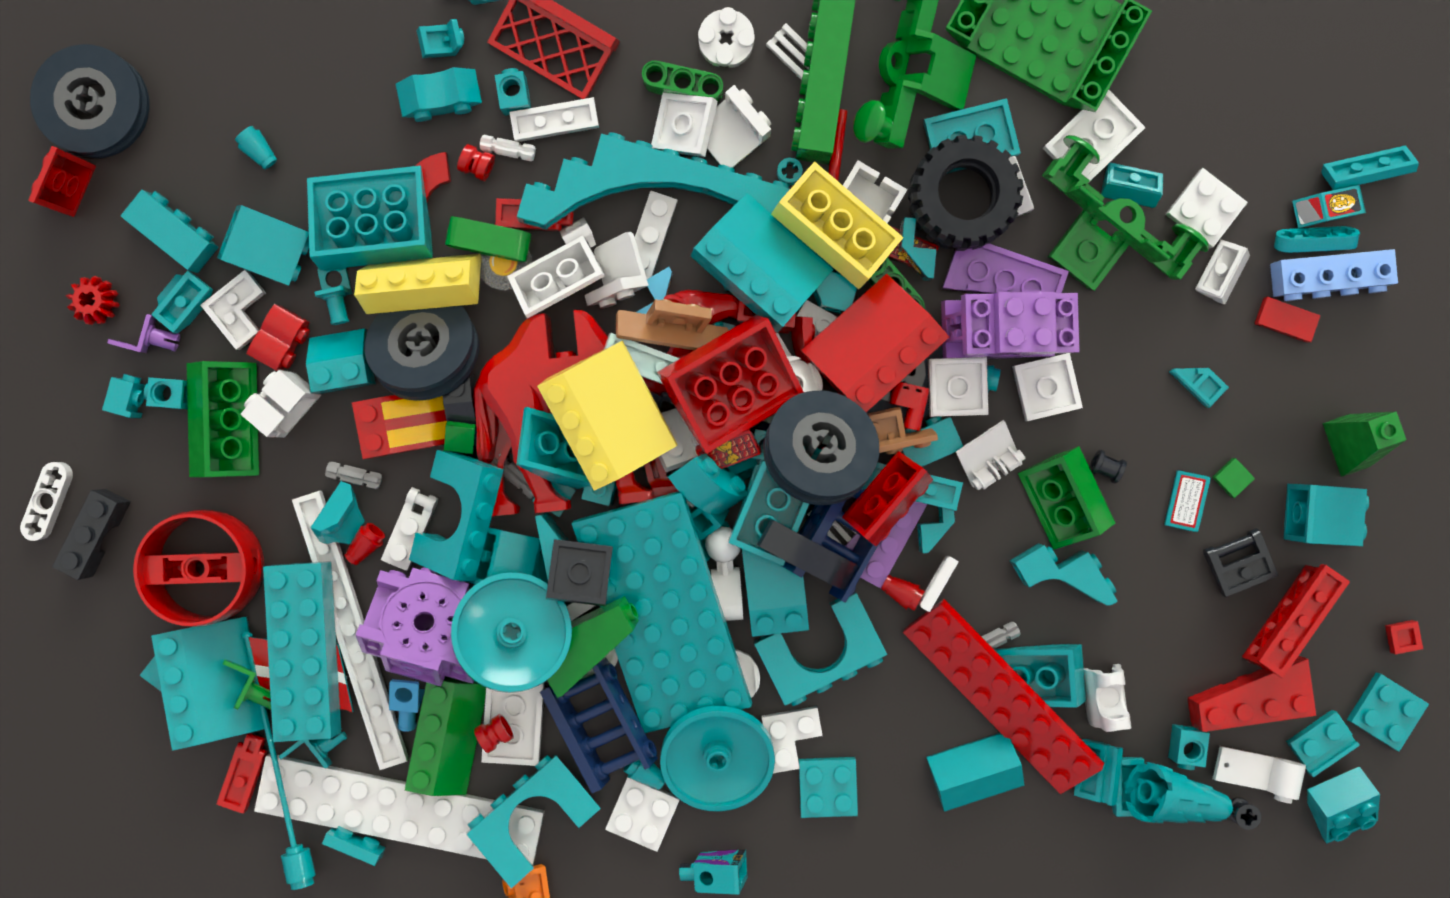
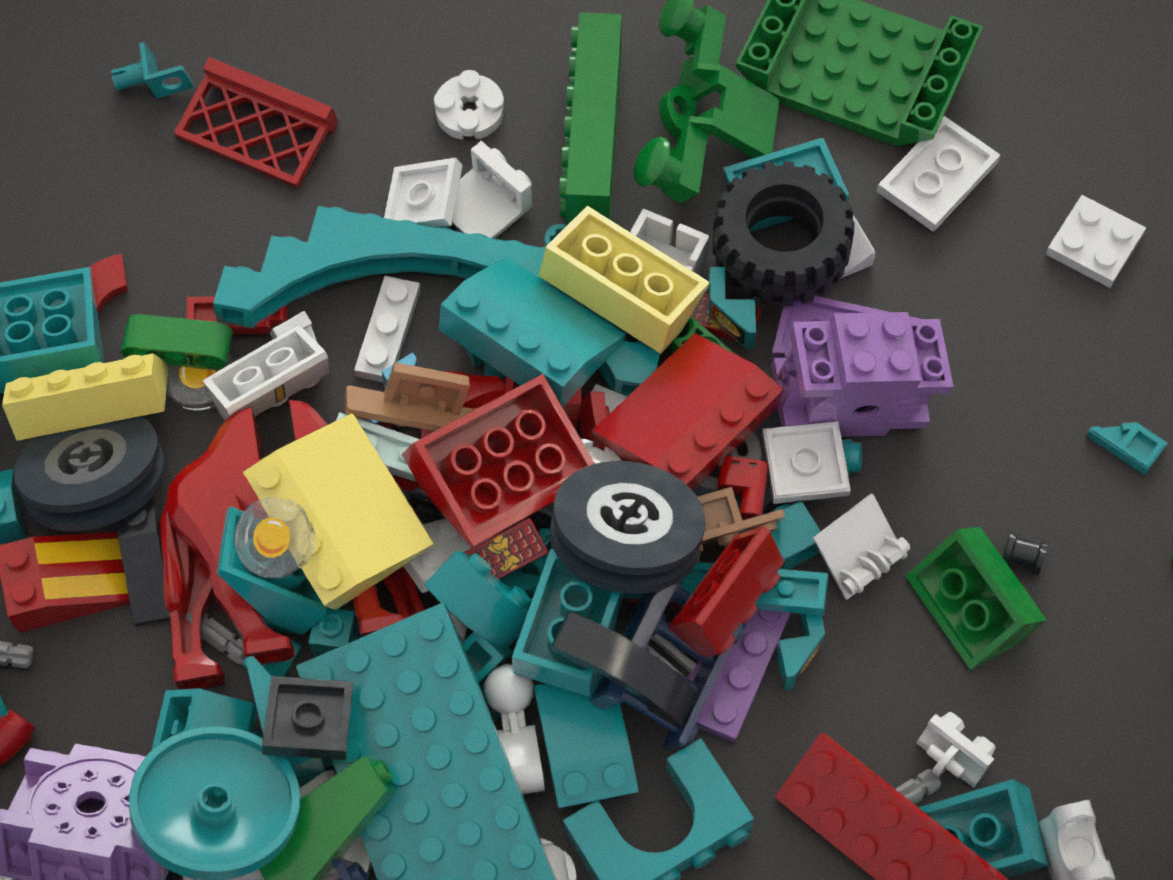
camera: 10 degrees left, 25 degrees down
white plate [381,487,439,571] -> none
teal brick [396,67,482,122] -> none
teal arch [409,450,504,581] -> none
teal bracket [416,19,464,58] -> none
green tile [444,421,476,454] -> none
red wheel [457,144,495,181] -> none
white axle [480,135,536,161] -> none
teal brick [495,68,531,116] -> none
white plate [510,97,599,142] -> none
white bracket [584,232,649,308] -> none
green beam [642,61,723,103] -> none
white tile [766,23,809,79] -> none
red bar [828,109,848,182] -> none
red cone [881,575,925,611] -> none
white tile [919,556,959,612] -> none
teal arch [1009,543,1118,605] -> none
white plate [1012,353,1083,421] -> none
green piece [1042,135,1209,291] -> none
teal slope [1101,162,1163,208] -> none
slope [1164,470,1211,532] -> none
white slope [1195,240,1250,304] -> none
none -> clear tile [235,497,315,578]
none -> white hips [916,712,995,788]

